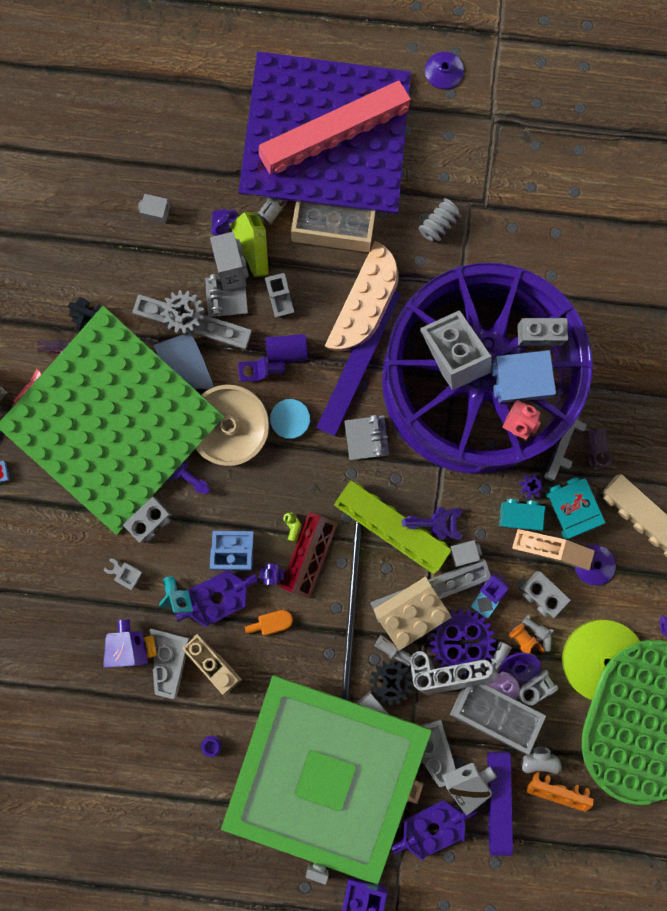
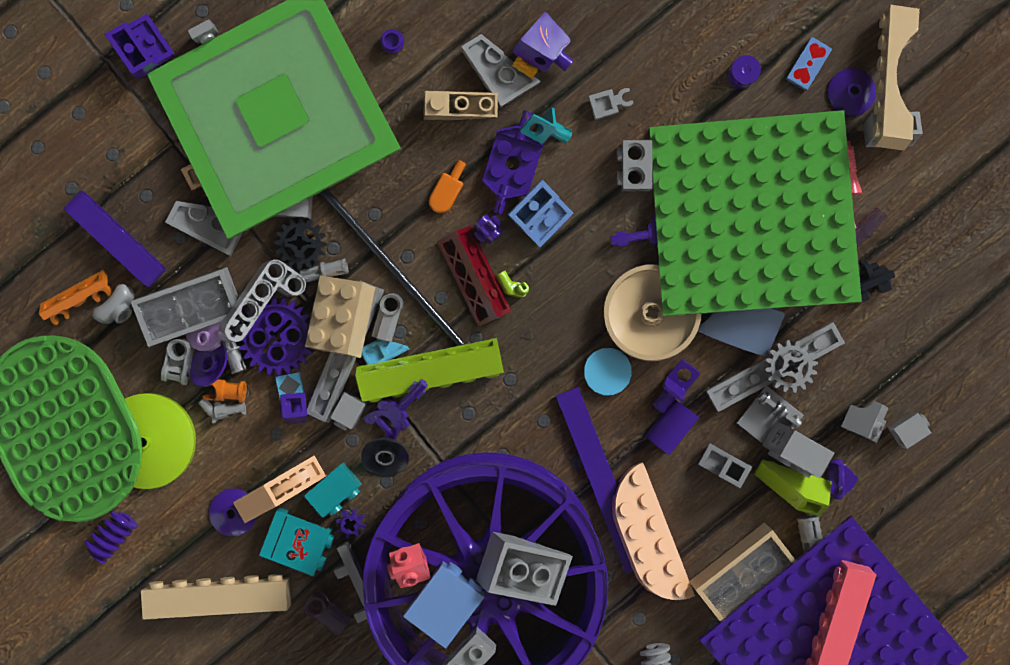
camera: 135 degrees right, 5 degrees up
light grey hinge [345,415,389,460] -> none
dark purple plate [391,800,477,861] -> none
light grey torso [443,763,497,815] -> none
light grey brick [520,571,570,618] -> none
none -> black dish [361,438,409,476]
none -> medium azure tile [362,339,409,365]
none -> light grey piece [372,293,403,342]
none -> dark purple piece [727,55,761,89]
none -> light grey brick [841,401,888,443]

